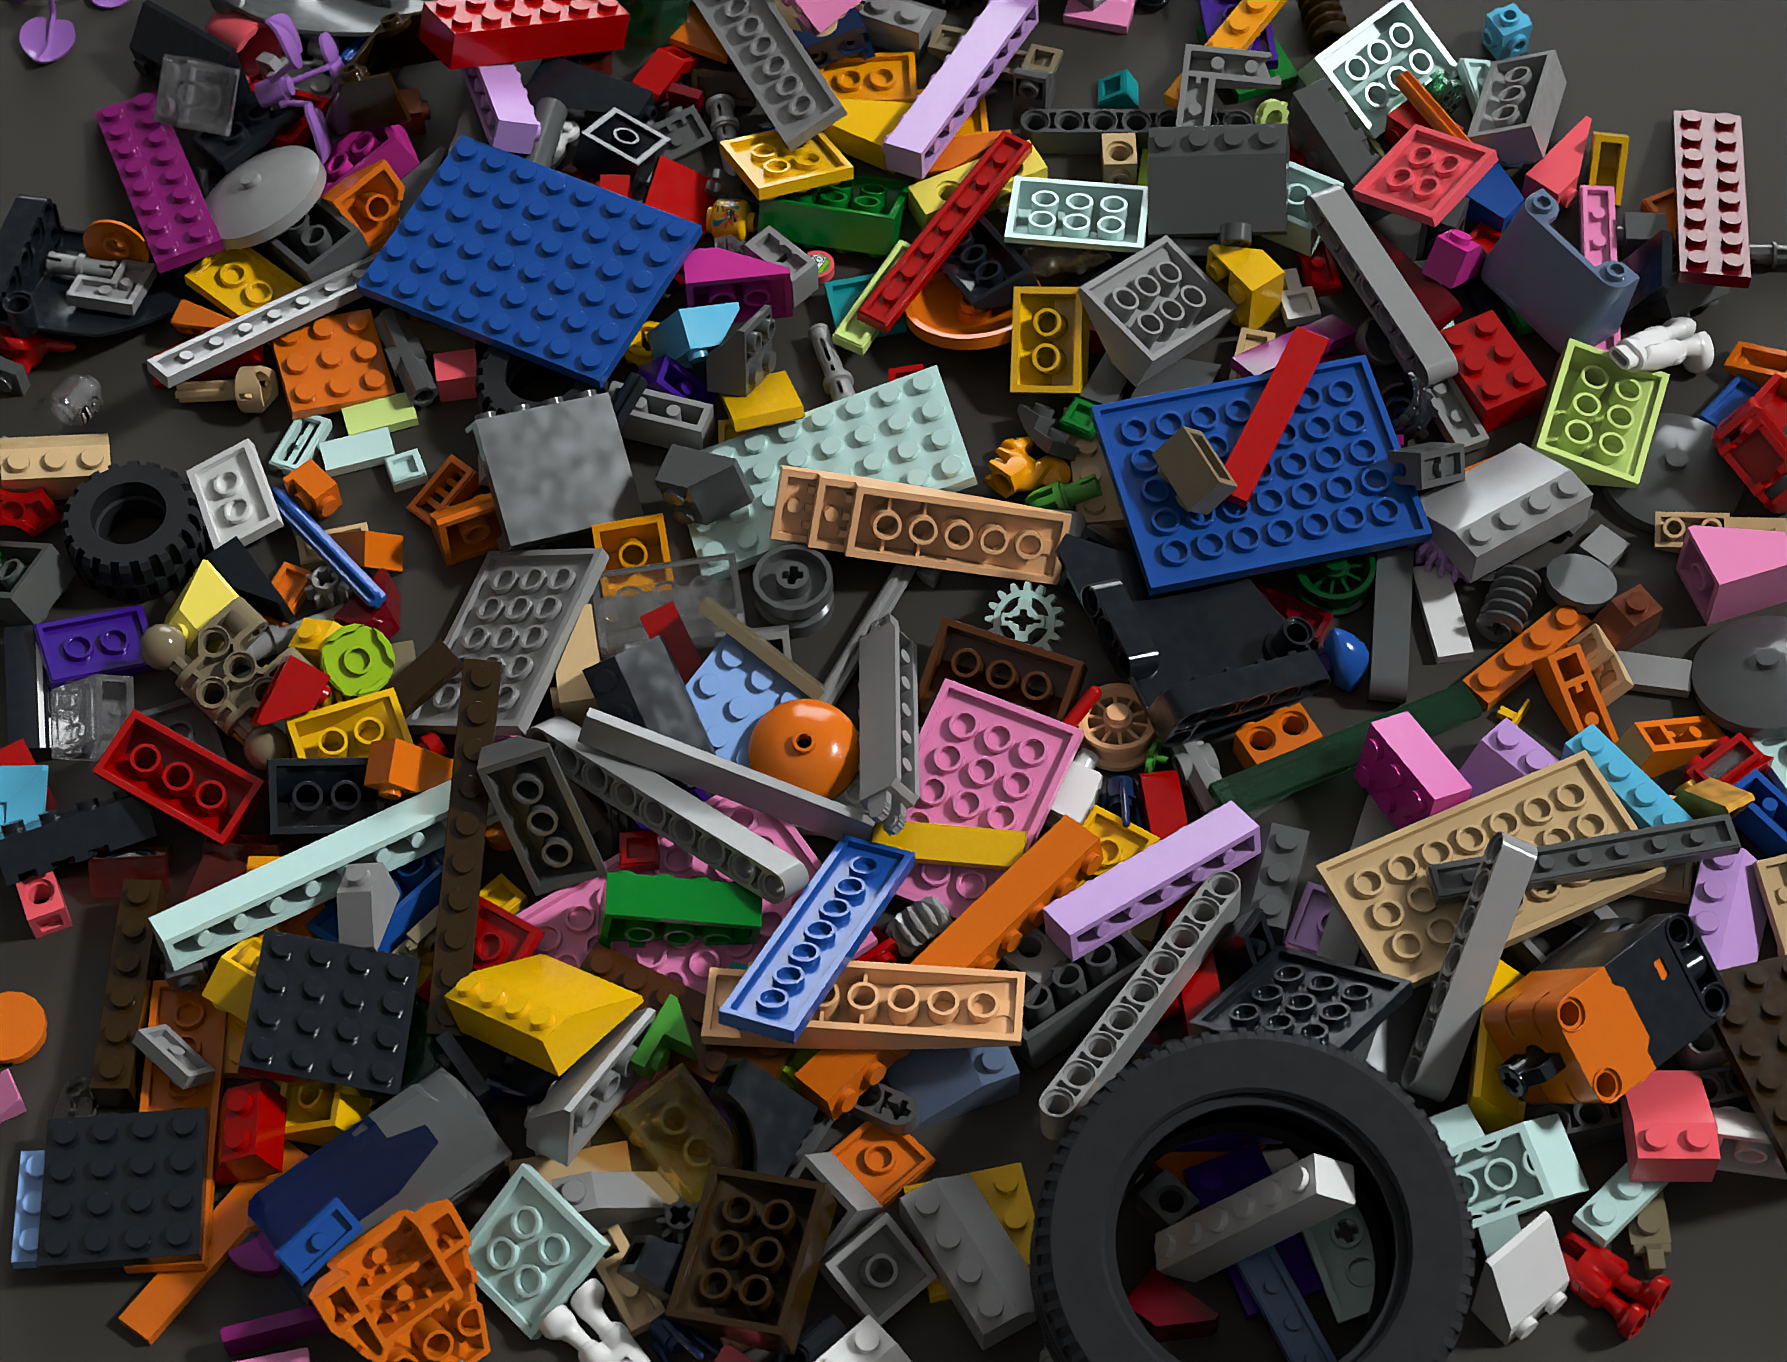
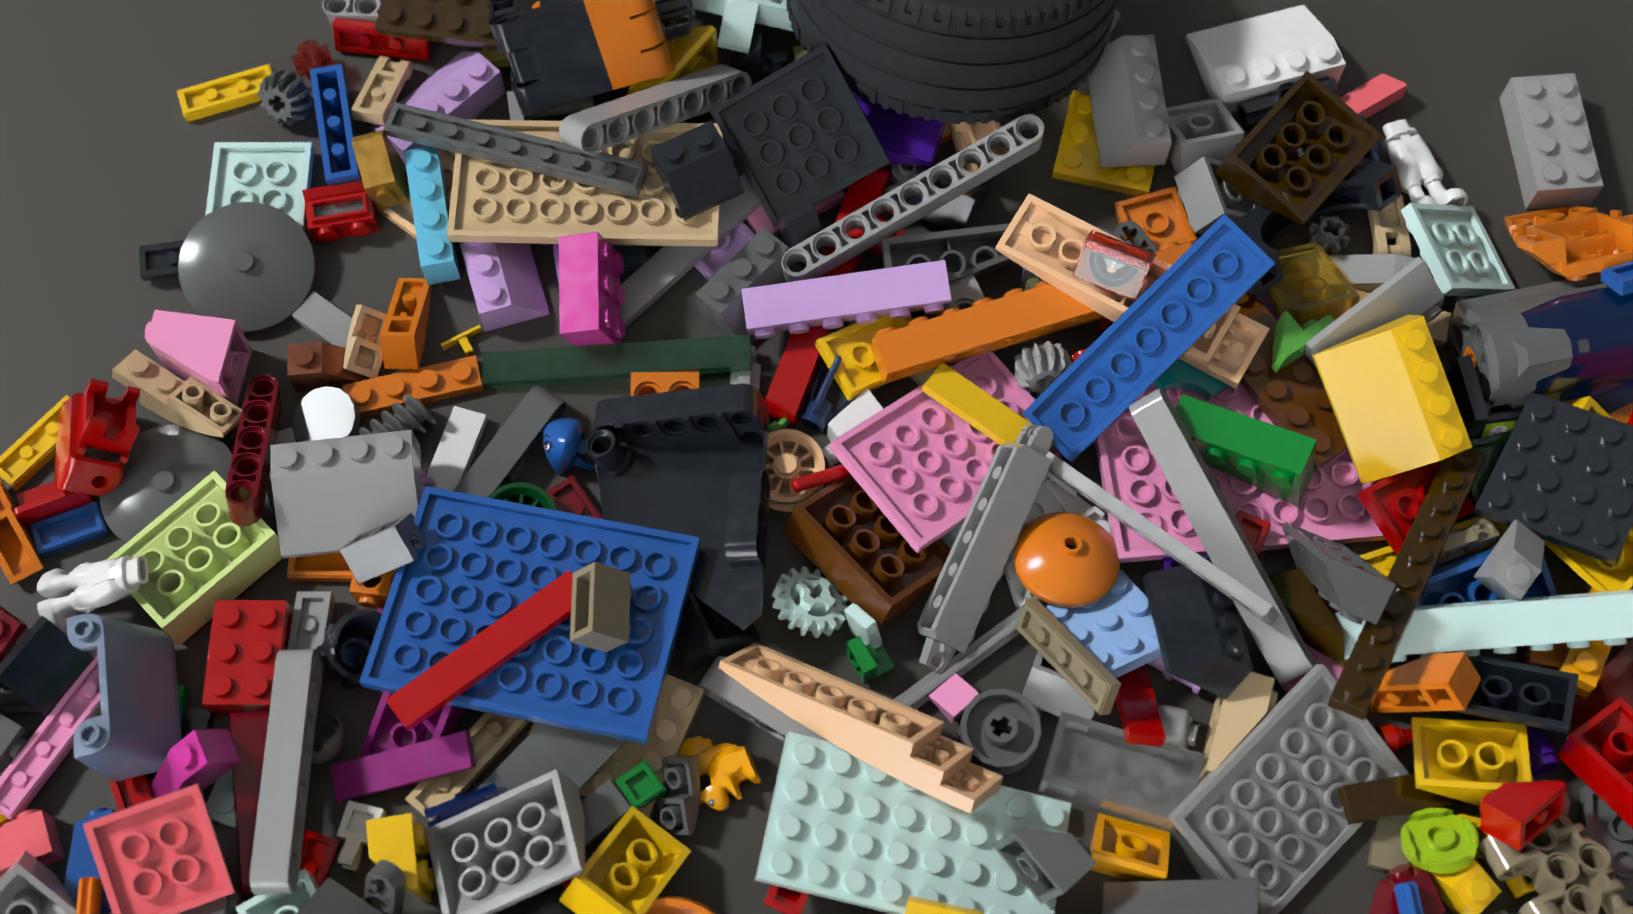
camera: 155 degrees left, 10 degrees up
bright green arm [1024,474,1102,511] -> none
orange slope [1615,715,1725,778] -> none
none -> dark red beam [225,374,282,527]
none -> clear blue pin [424,782,500,827]
none -> black slope [651,121,744,221]
none -> light aqua tile [844,603,882,650]
none -> green bracket [846,635,894,685]
none -> bright pink slope [928,673,979,724]
none -> panel [1073,230,1157,300]

